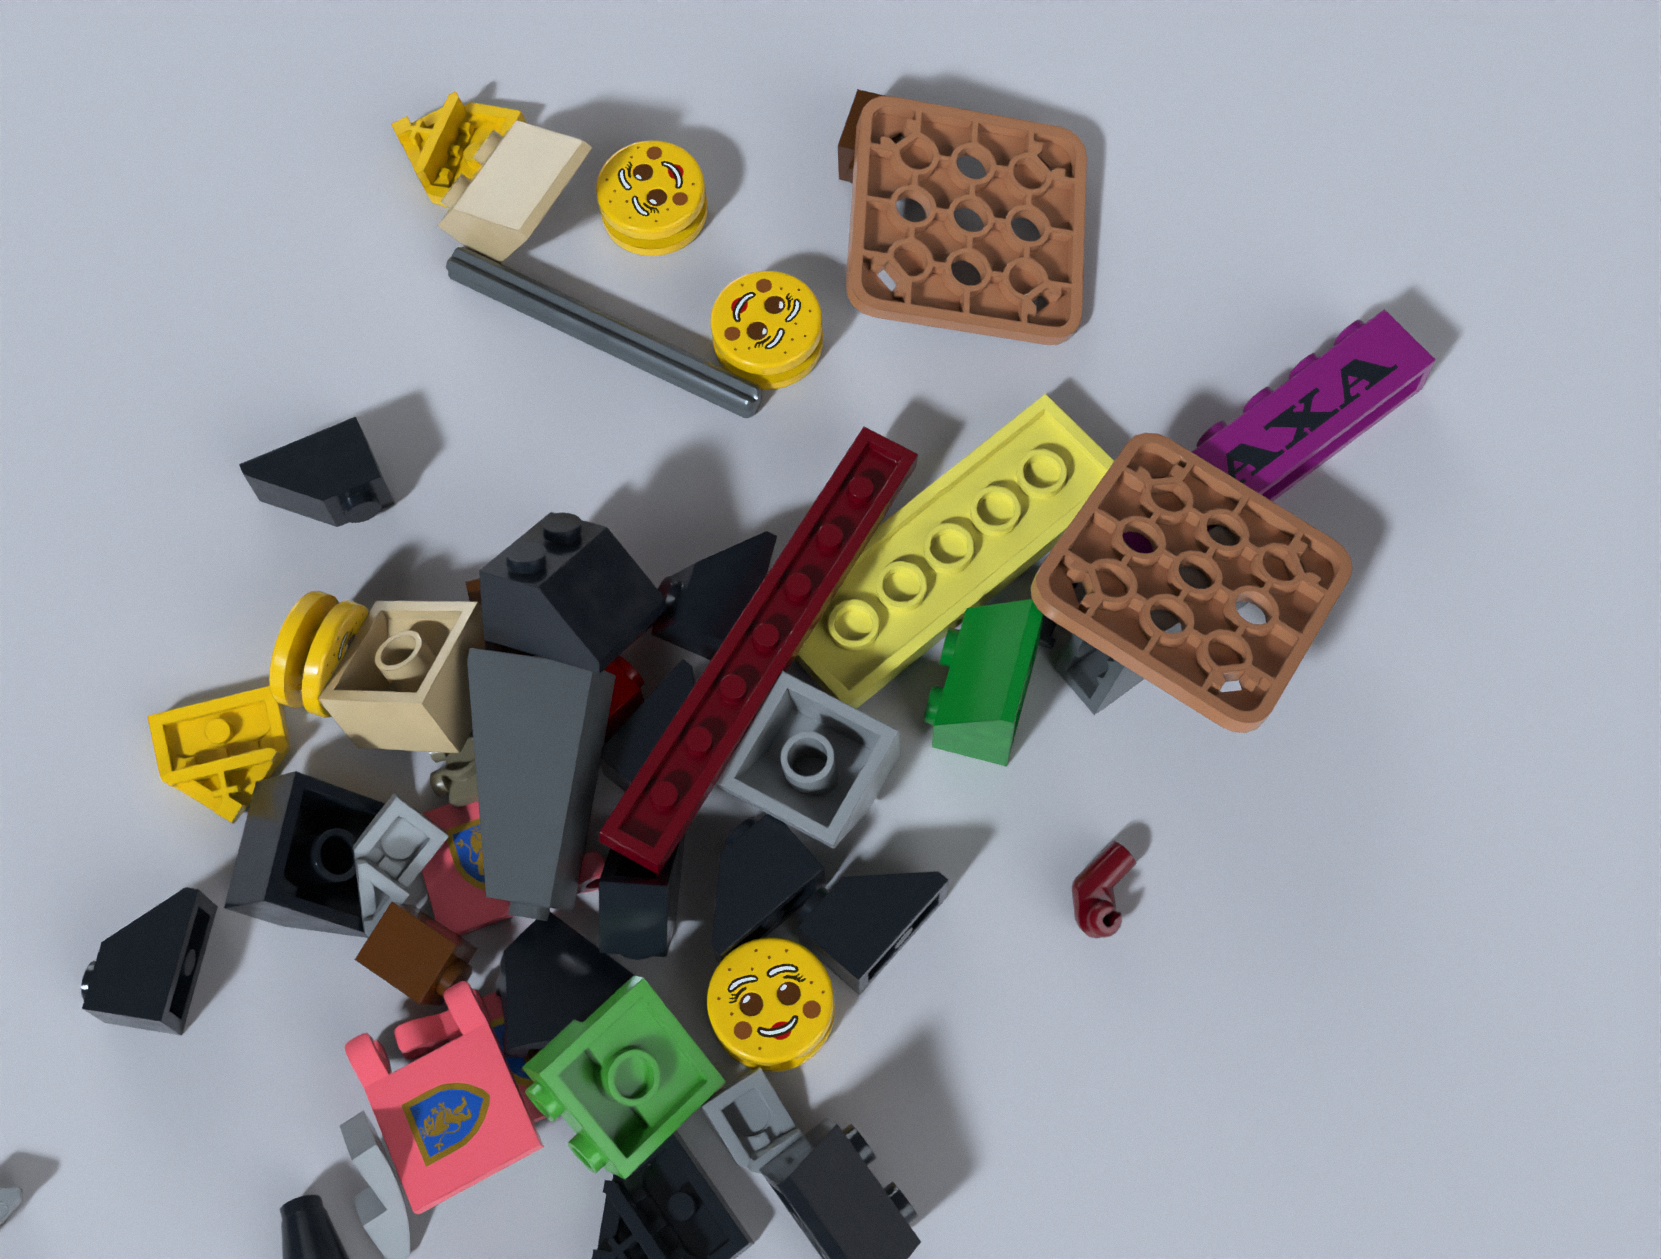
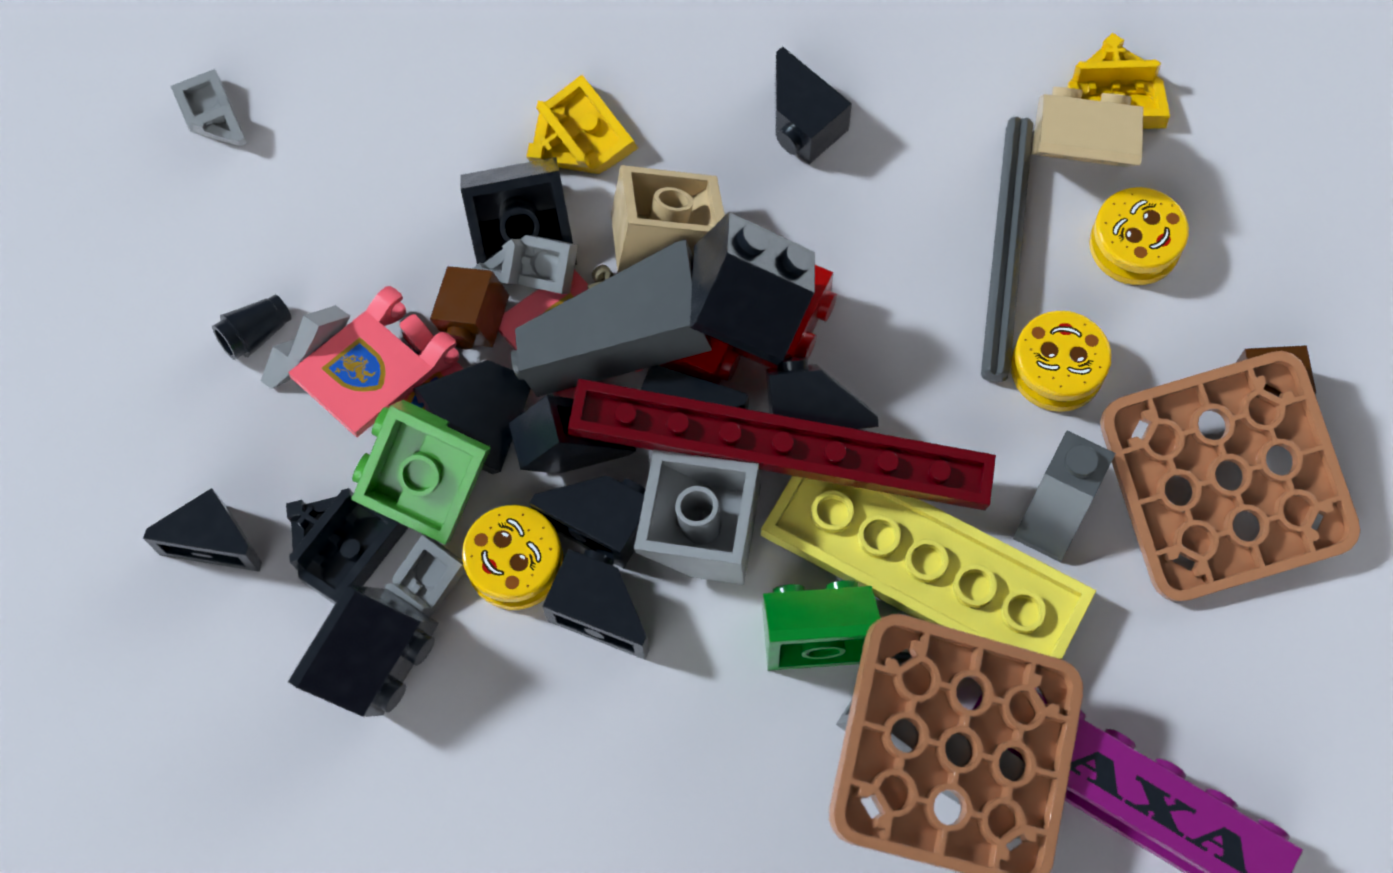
camera: 70 degrees right, 0 degrees up
black slope [81,887,218,1036] -> none
yellow head [269,591,369,718] -> none
dark red arm [1071,841,1136,938] -> none
none -> dark grey slope [1013,430,1116,563]

